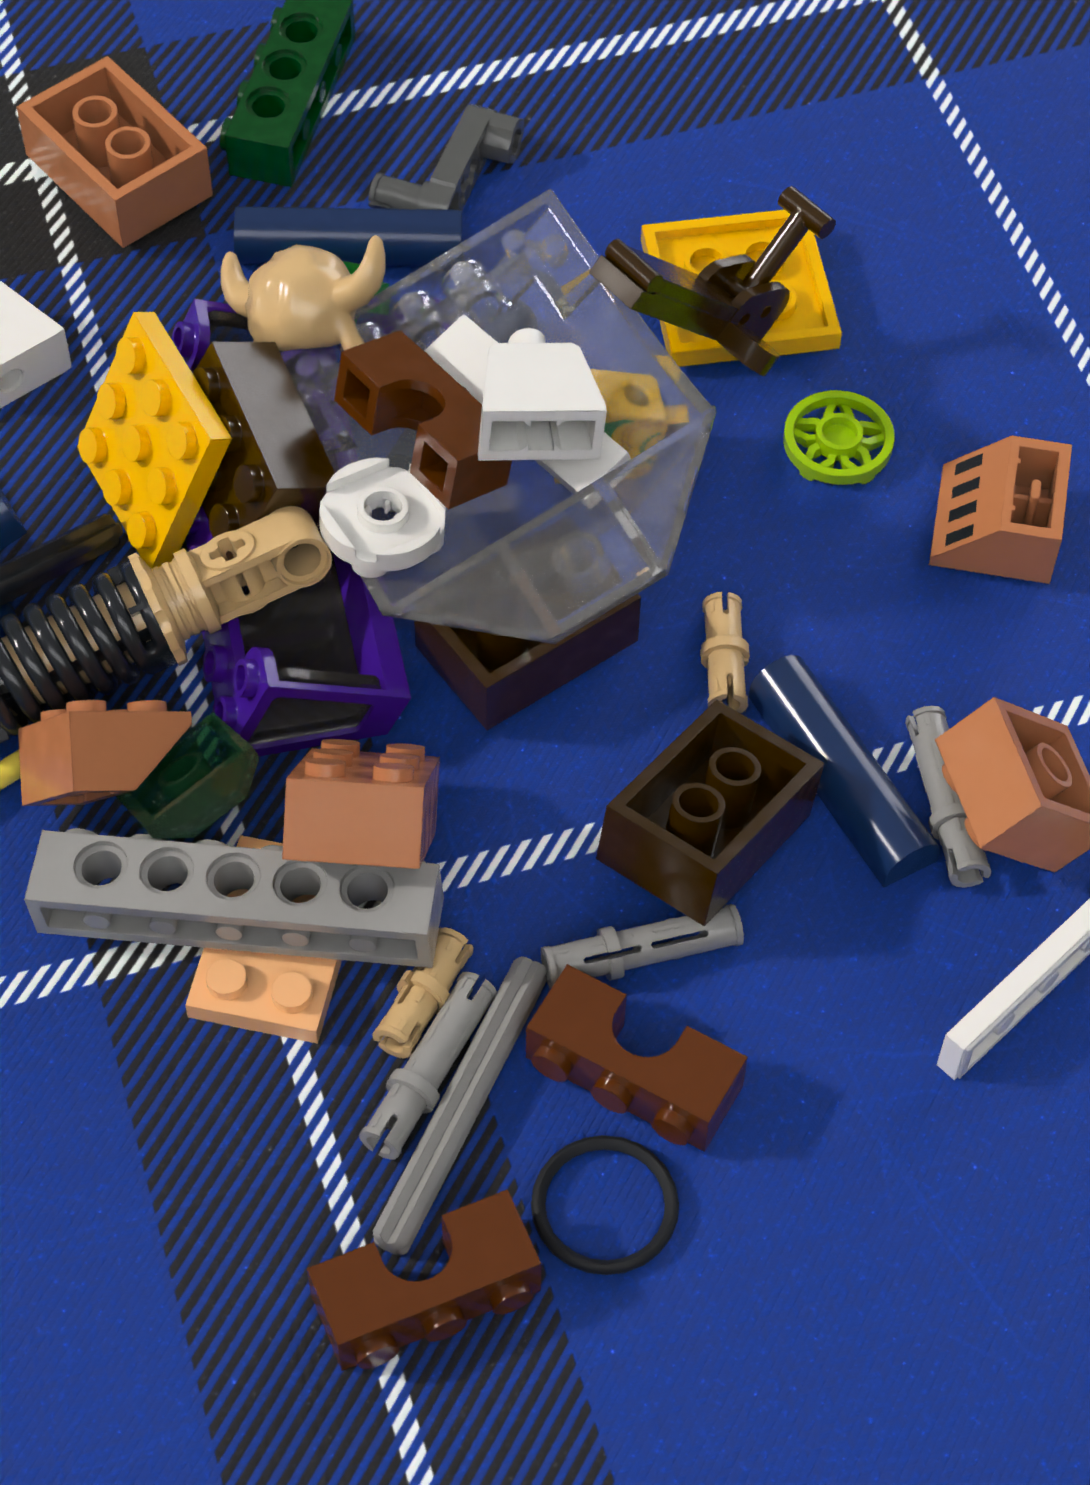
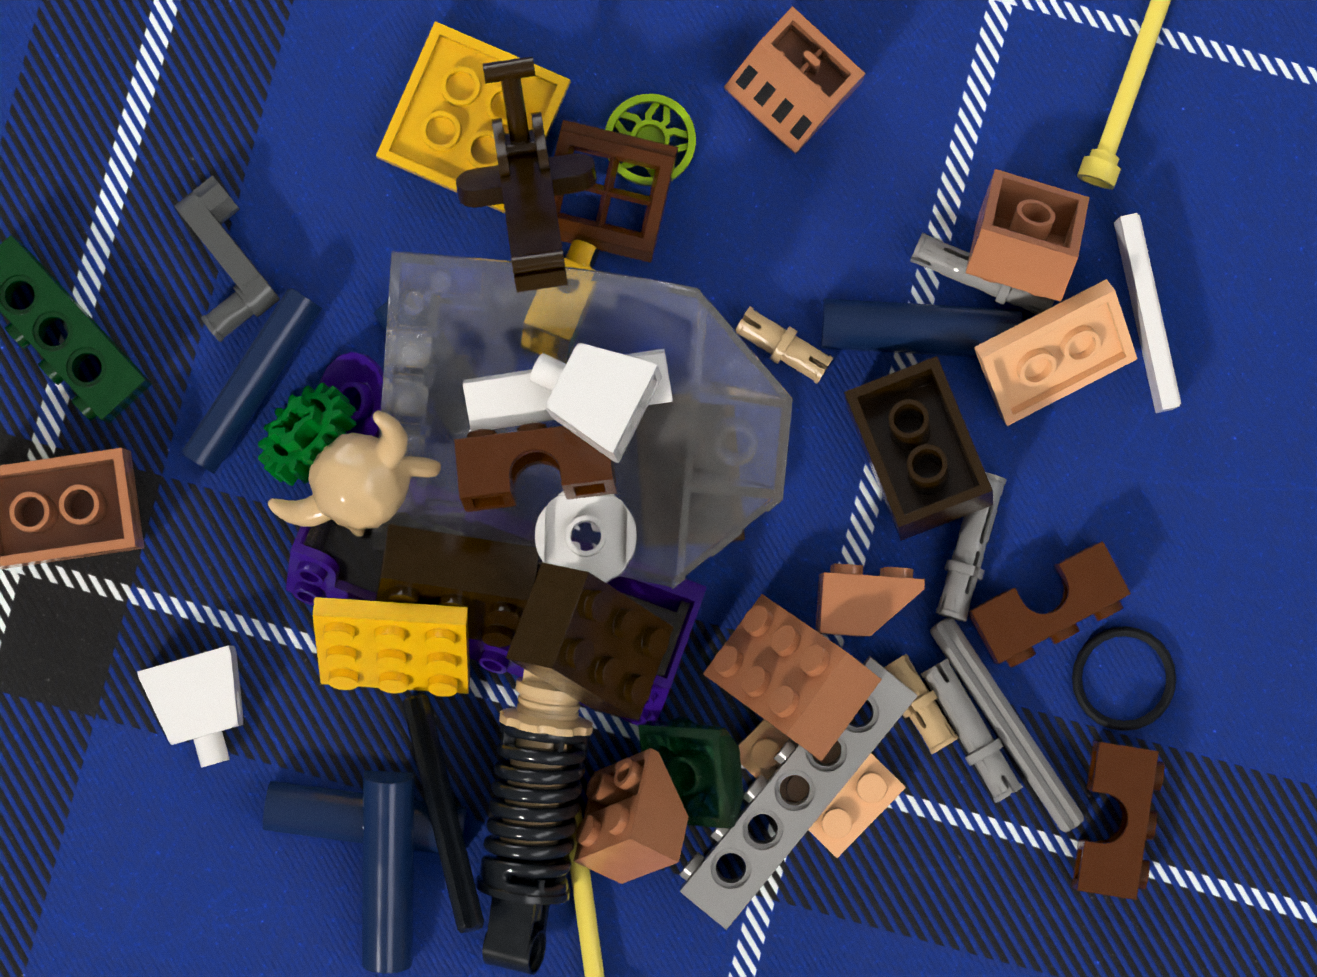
camera: 60 degrees left, 30 degrees up
none -> dark brown brick [506,562,674,721]
none -> reddish brown piece [554,120,679,263]
none -> nougat slope [815,563,925,637]
none -> light nougat plate [974,279,1138,426]

